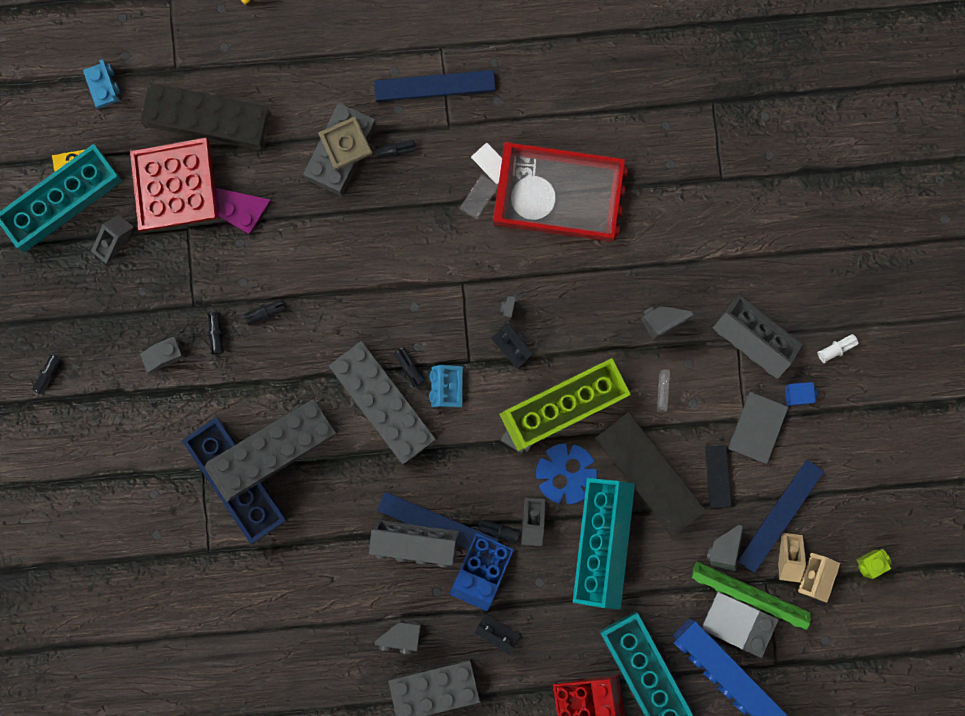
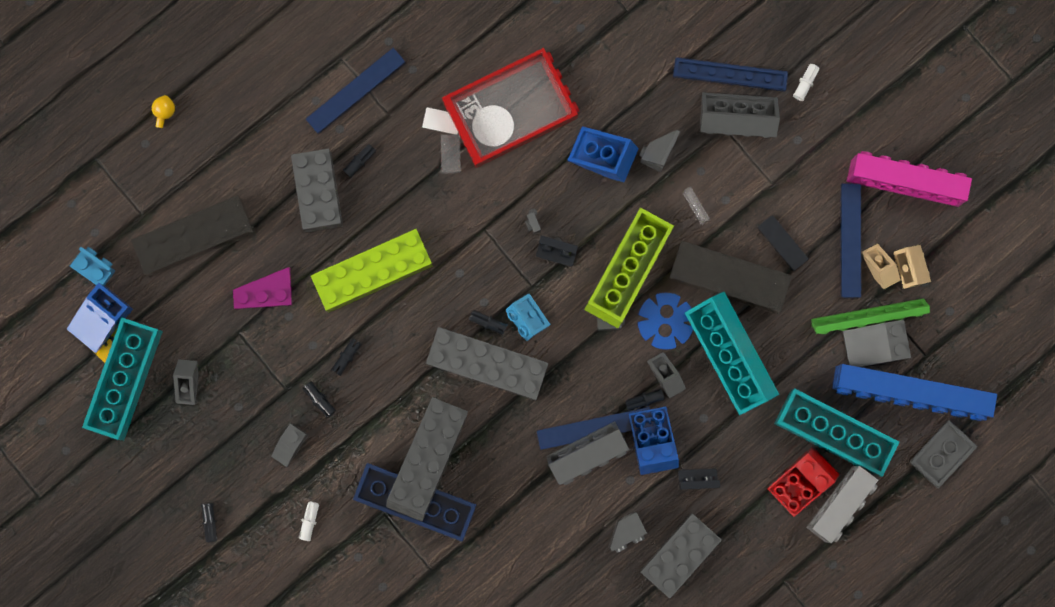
camera: 30 degrees left, 0 degrees up
plate [130,138,218,232] -> none
dark tan tile [318,116,372,171] -> none
dark grey slope [707,525,743,571] -> none
dark grey tile [728,392,788,464] -> none
blue brick [785,382,818,406] -> none
lime brick [857,549,892,579] -> none
none -> slope [67,283,133,353]
none -> white axle [298,501,319,541]
none -> lime brick [311,229,433,313]
none -> blue slope [568,126,639,182]
none -> dark blue tile [673,57,788,91]
none -> dark pink brick [847,151,972,207]

